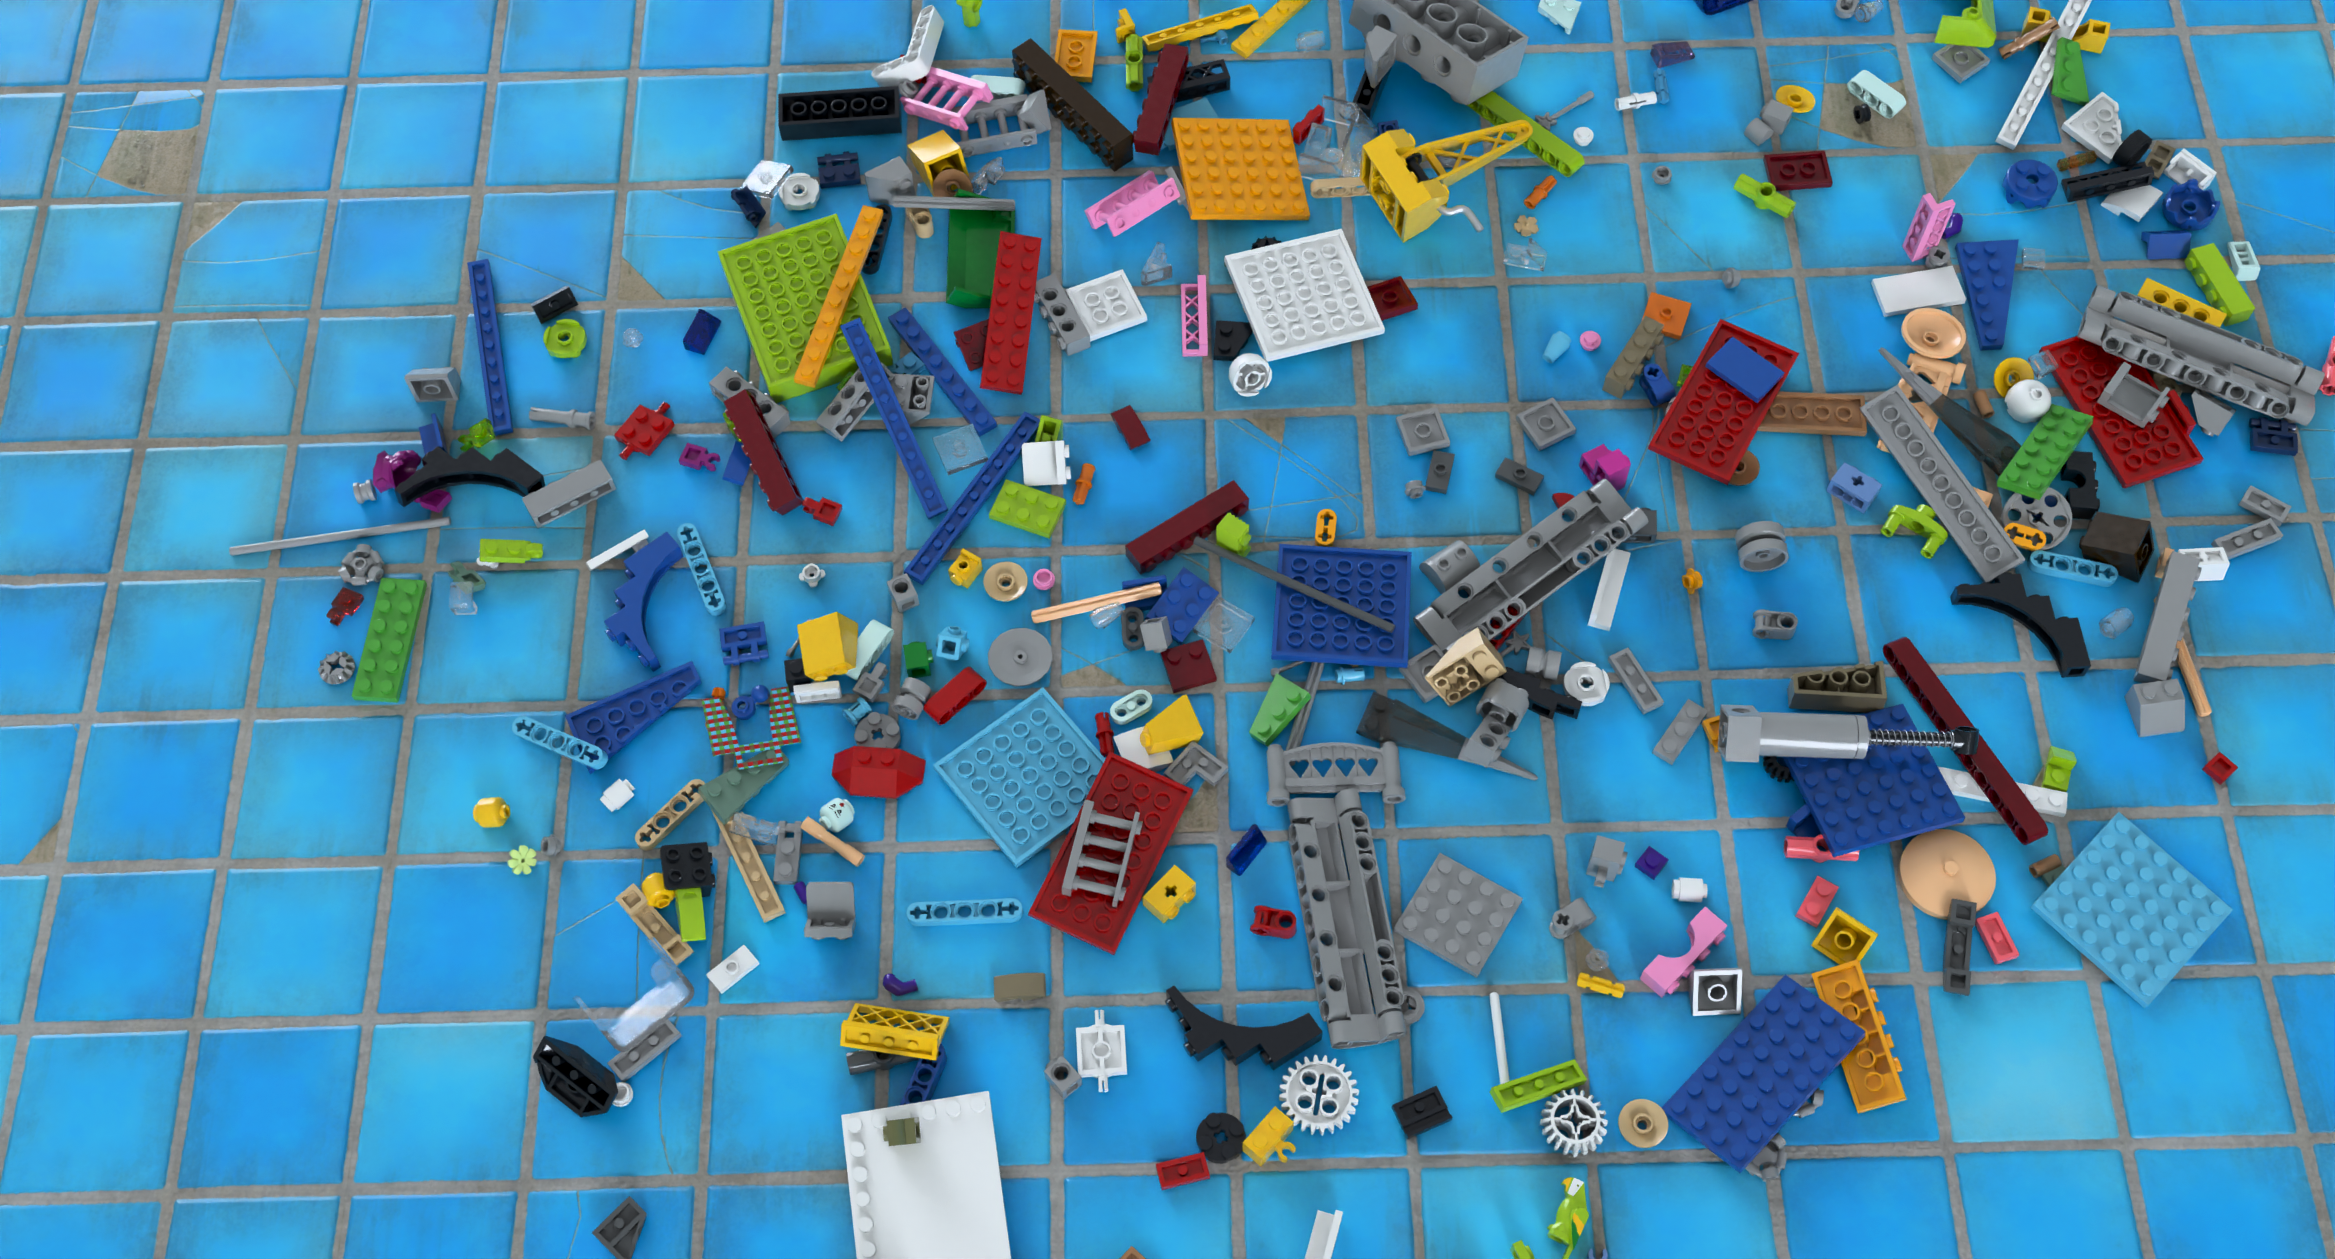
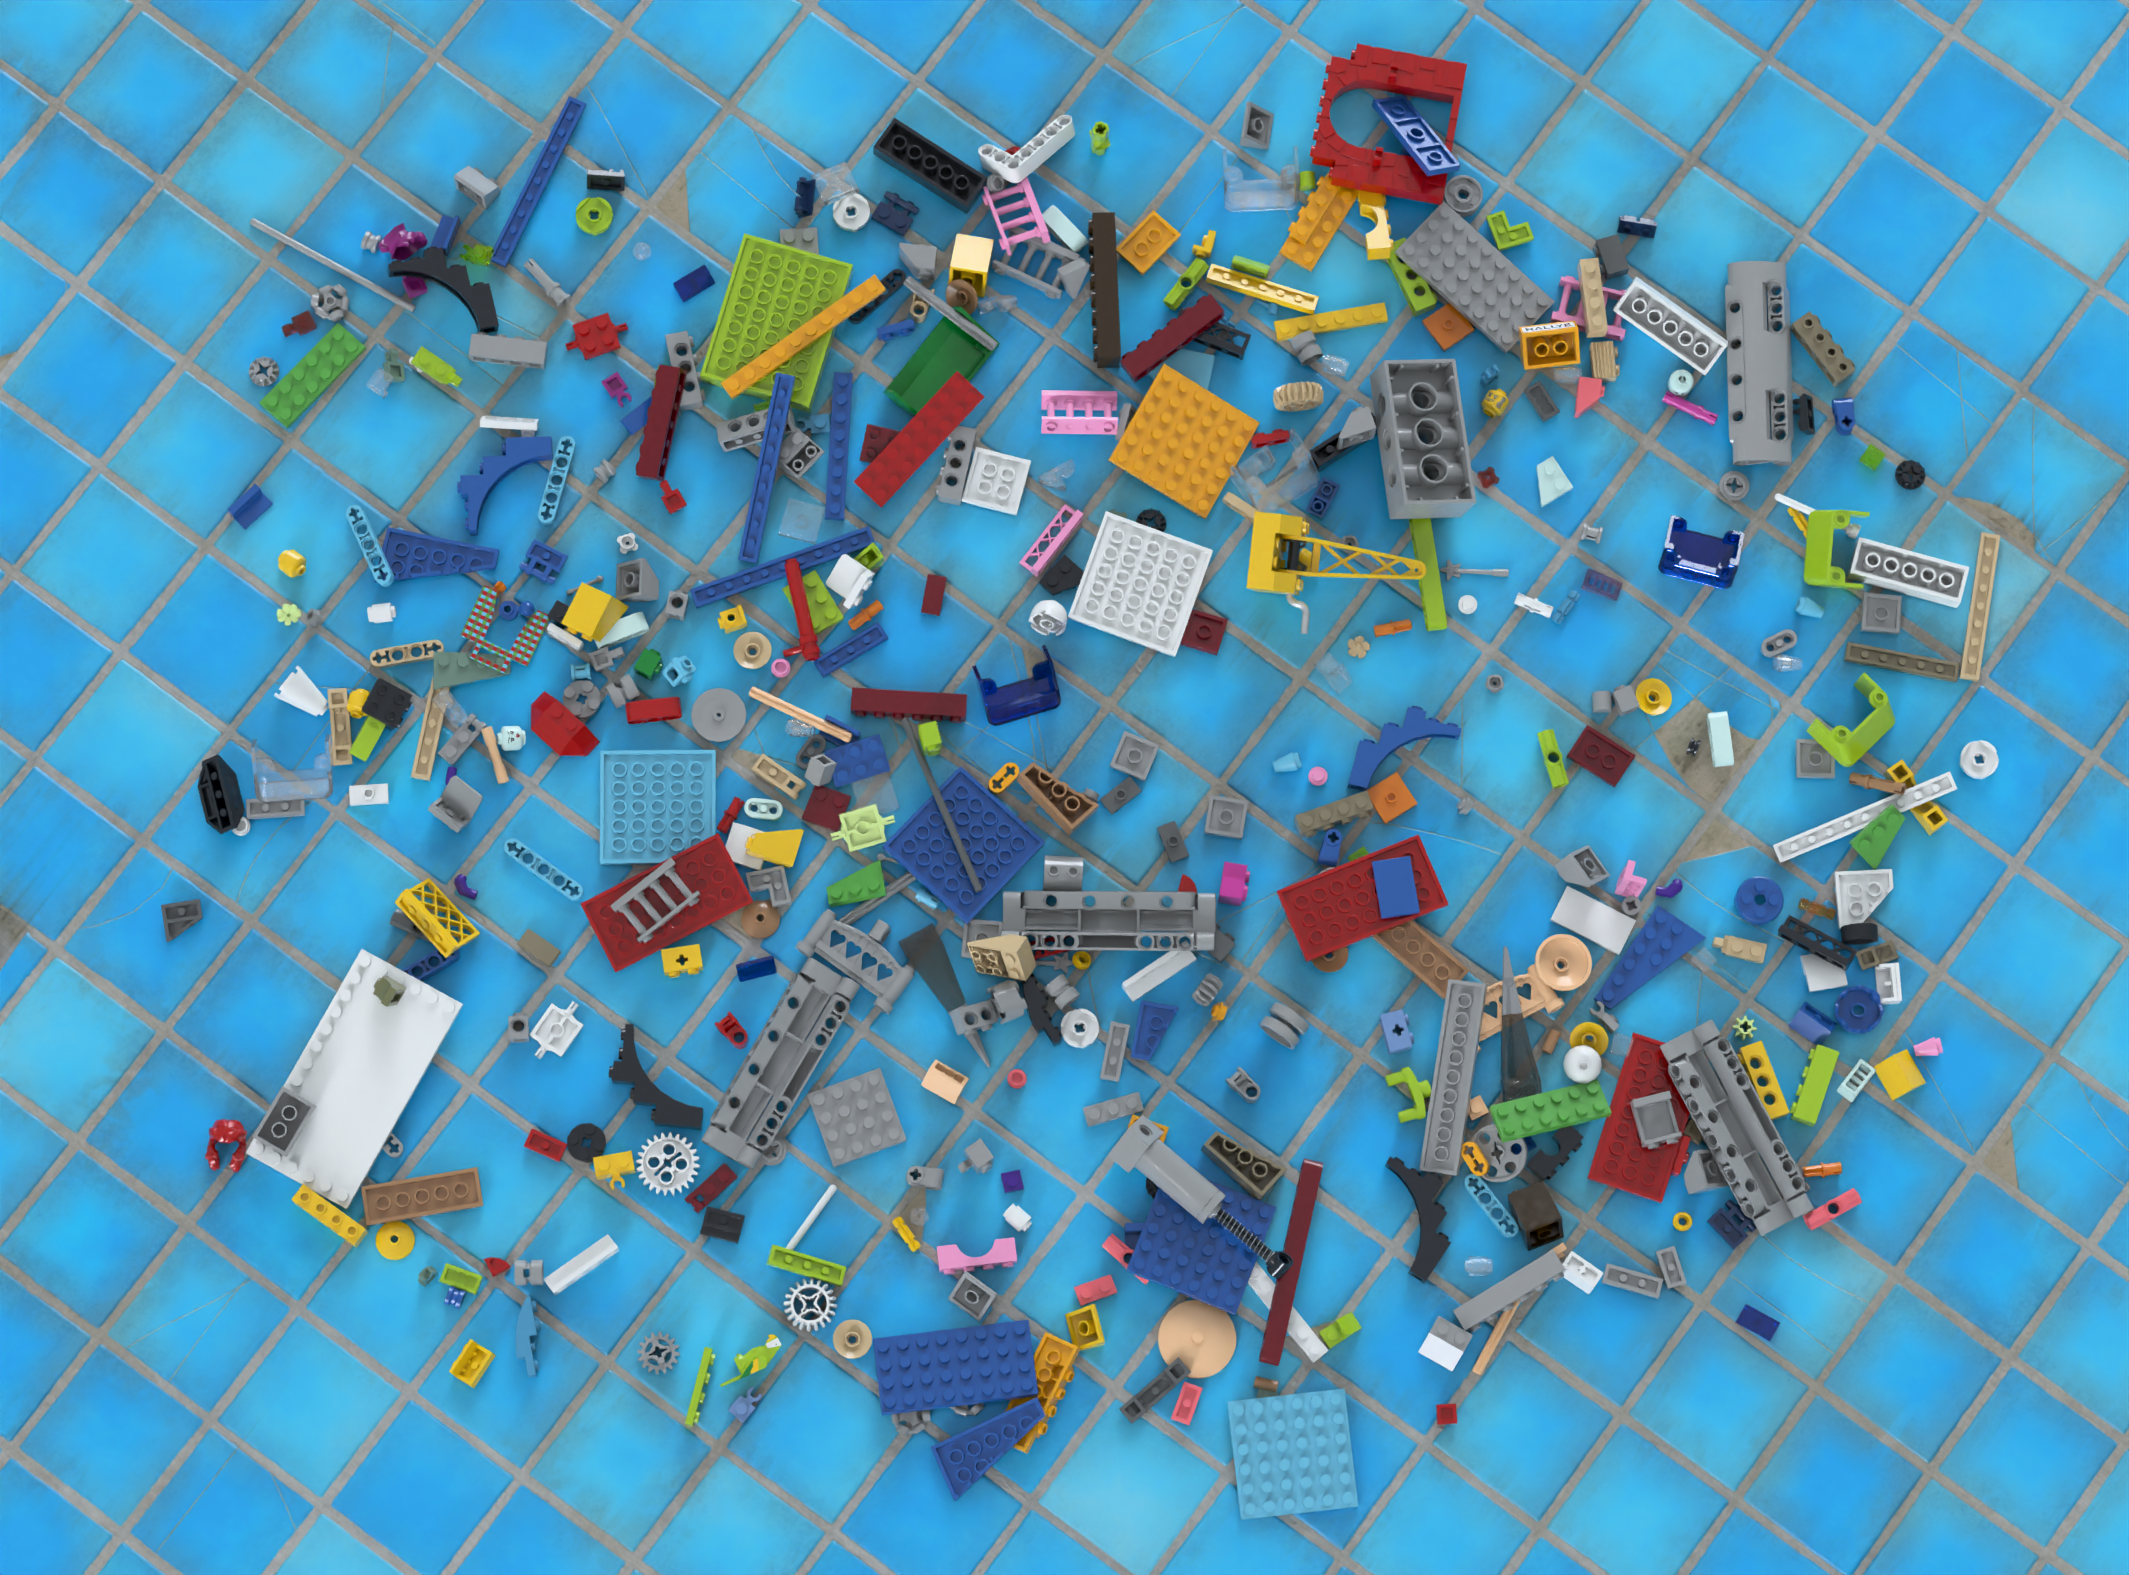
camera: 30 degrees right, 15 degrees up
none -> blue panel [228,484,273,530]
none -> white cone [274,666,328,716]
none -> light grey wheel [593,459,617,483]
none -> light grey slope [616,558,659,602]
none -> dark red plate [685,1163,738,1214]
none -> medium nougat dish [741,901,780,939]
none -> tan plate [752,754,807,800]
none -> red cylinder [783,558,821,661]
none -> blue tile [813,622,888,678]
none -> yellowish green plate [830,804,895,852]
none -> light grey brick [868,919,891,945]
none -> blue plate [876,319,915,342]
none -> light nougat brick [921,1060,969,1104]
none -> blue wing [931,1397,1046,1501]
none -> clear blue windscreen [972,645,1061,726]
none -> coral plate [1007,1069,1027,1089]
none -> medium nougat wedge [1017,762,1099,836]
none -> yellow plate [1072,951,1091,970]
none -> blue wing [1131,1000,1179,1061]
none -> light grey gear [1192,973,1223,1007]
none -> lime slope [1231,255,1270,279]
none -> tan gear [1273,381,1324,412]
none -> light grey wheel [1290,330,1323,365]
none -> blue arch [1347,706,1462,792]
none -> light grey slope [1555,845,1610,887]
none -> light grey bush [1581,523,1603,544]
none -> light grey plate [1589,1001,1619,1034]
none -> yellow plate [1673,1212,1692,1231]
none -> tan hinge [1712,935,1767,964]
none -> yellowish green gear [1732,1016,1757,1041]
none -> orange axle [1802,1162,1842,1178]
none -> yellow slope [1873,1049,1926,1101]
none -> bright pink cone [1913,1037,1943,1057]

